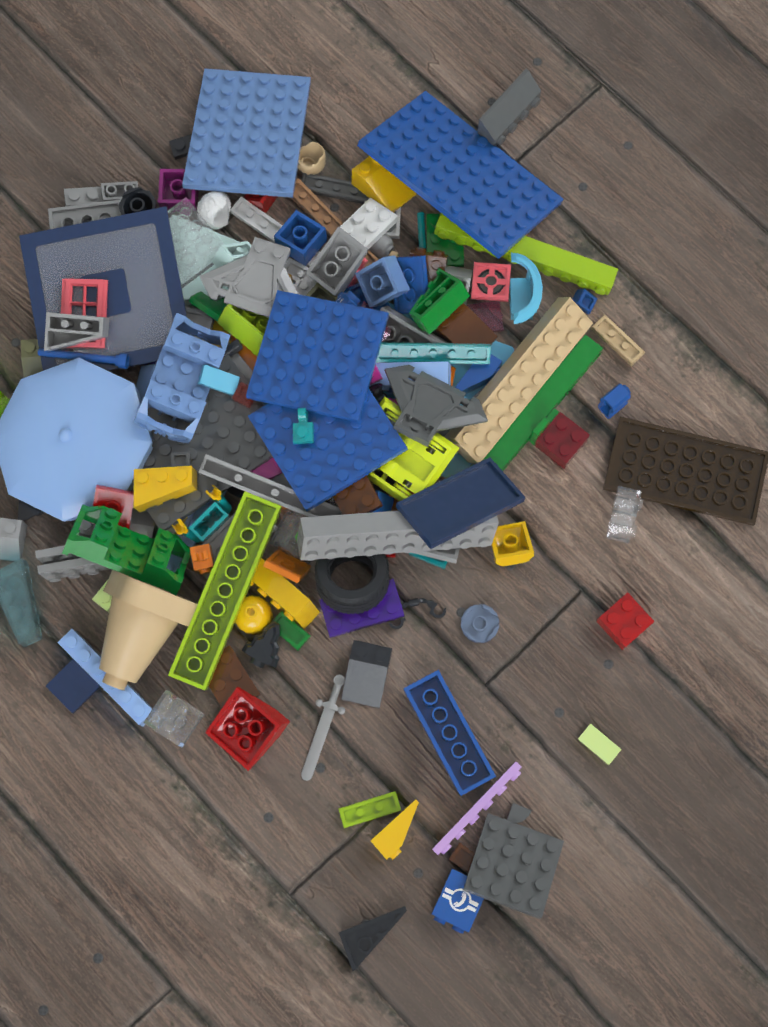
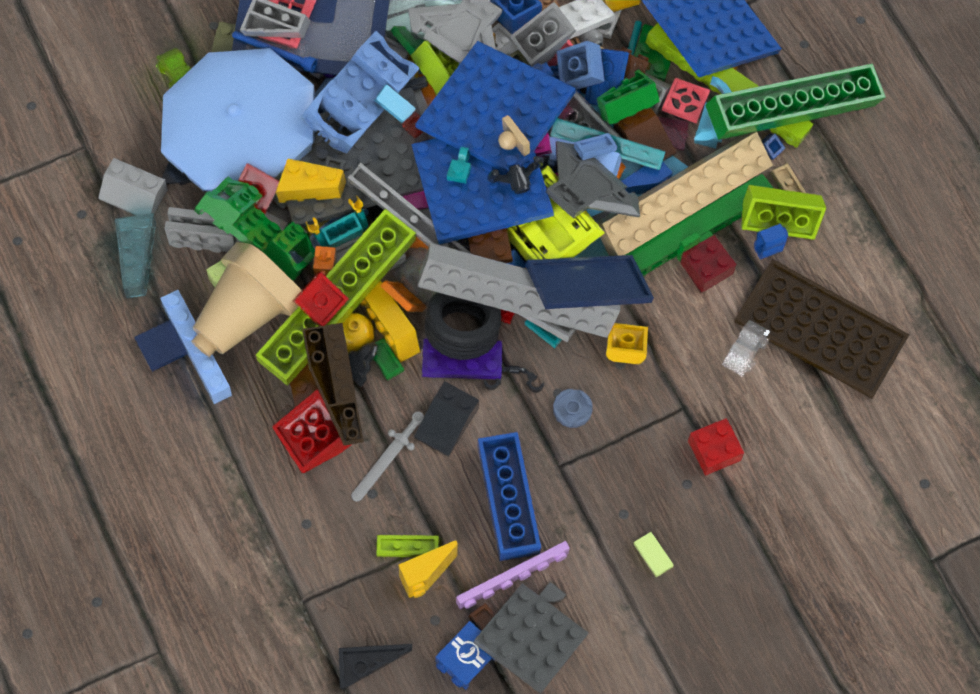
camera: 10 degrees right, 10 degrees down
clear brick [143,689,204,748] -> none
none -> red tile [293,271,349,326]
none -> dark brown wedge [302,323,364,446]
none -> black piece [487,156,544,195]
none -> tan tile [498,115,530,156]
none -> medium blue tile [574,133,617,161]
none -> green brick [705,63,886,140]
none -> lime slope [741,185,826,240]

